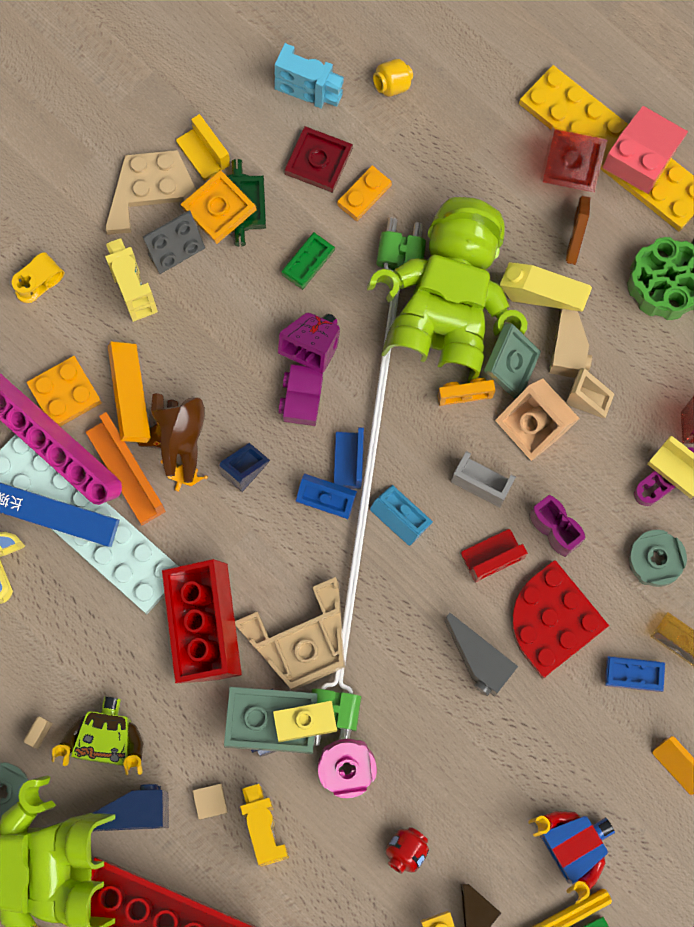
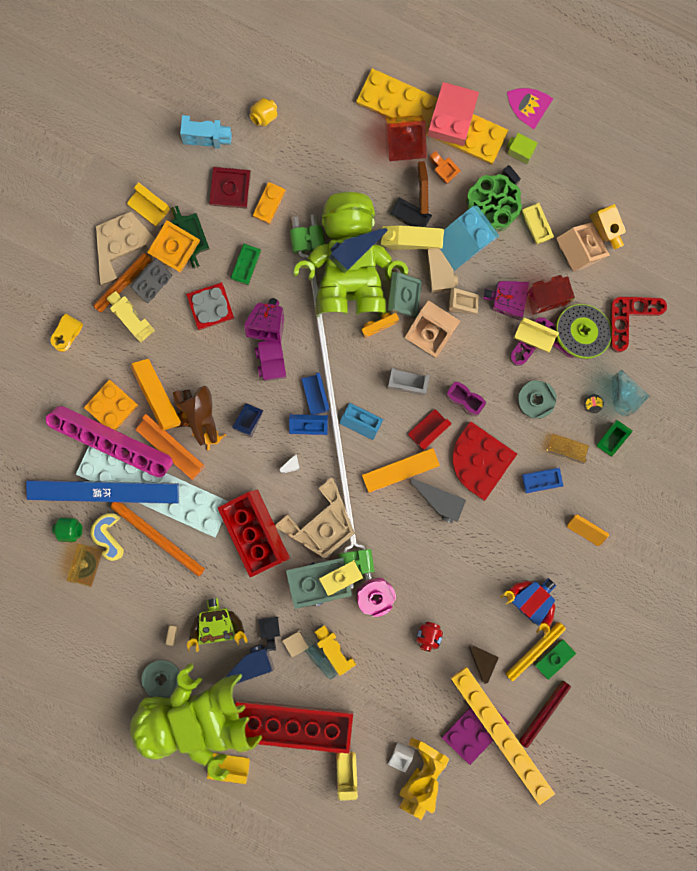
camera: 15 degrees left, 10 degrees up
none -> orange axle [93,253,151,313]
none -> orange axle [110,502,205,576]
none -> light grey piece [186,282,235,331]
none -> black plate [259,617,280,652]
none -> white slope [280,454,300,474]
none -> clear light blue axle [305,644,338,680]
none -> dark blue slope [328,228,388,274]
none -> light orange tile [362,448,440,493]
none -> black tile [390,197,432,227]
none -> orange plate [429,151,461,185]
none -> medium azure slope [440,206,500,271]
none -> magenta torso [483,281,530,321]

